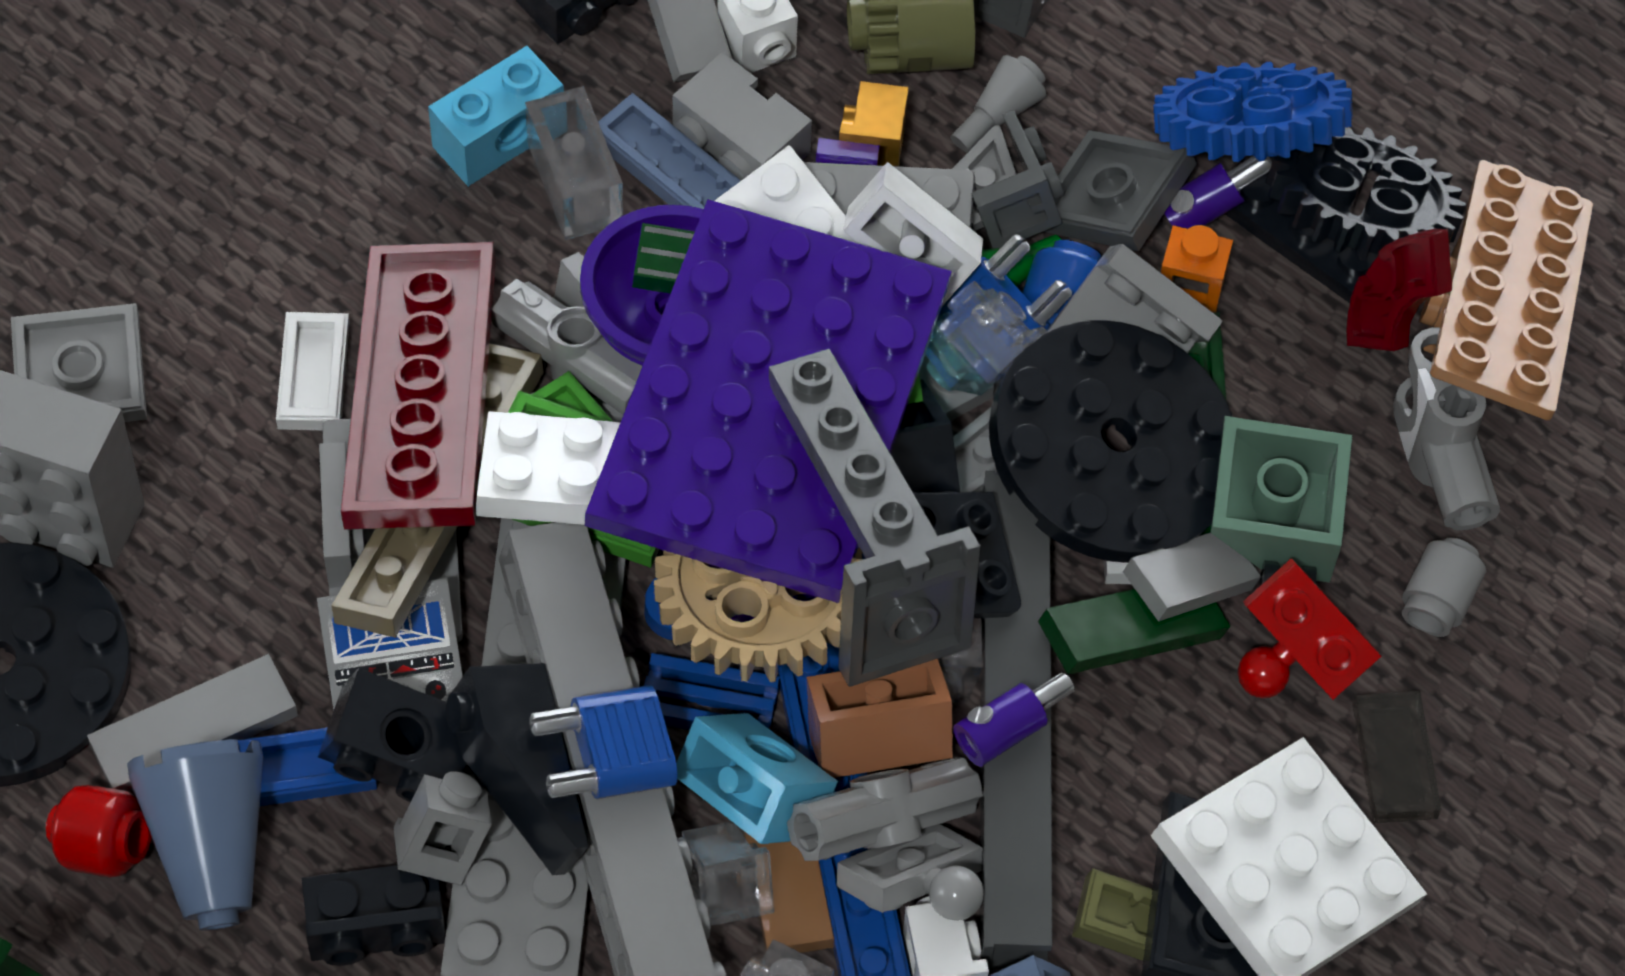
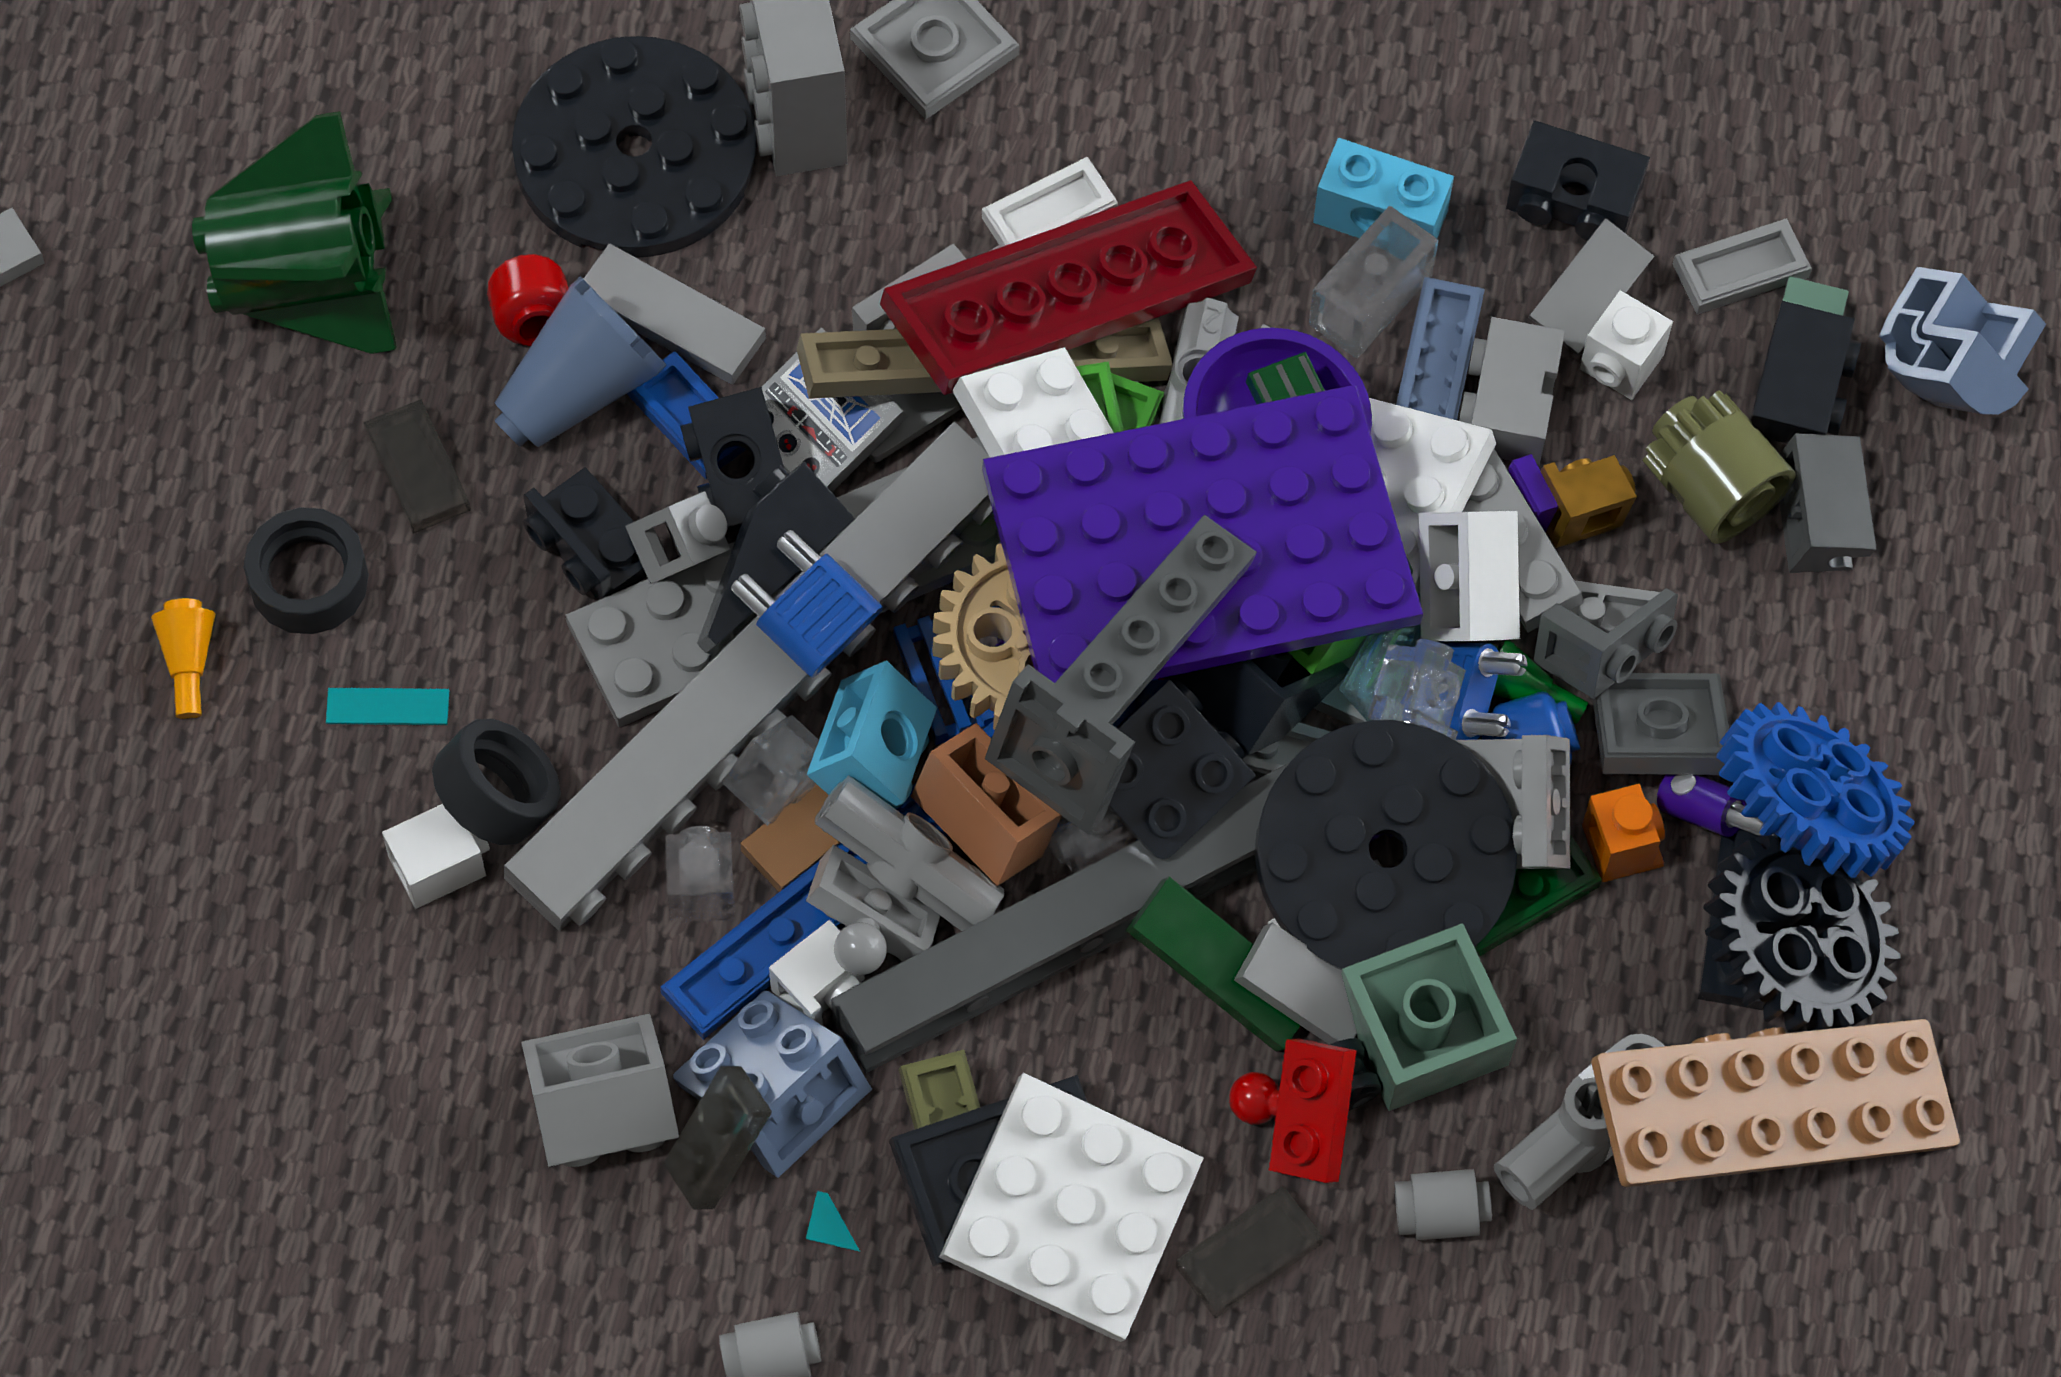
camera: 60 degrees right, 5 degrees up
light grey cone [950,55,1047,153] -> none
dark purple piece [953,673,1074,767] -> none
dark red tile [1346,229,1452,351] -> none

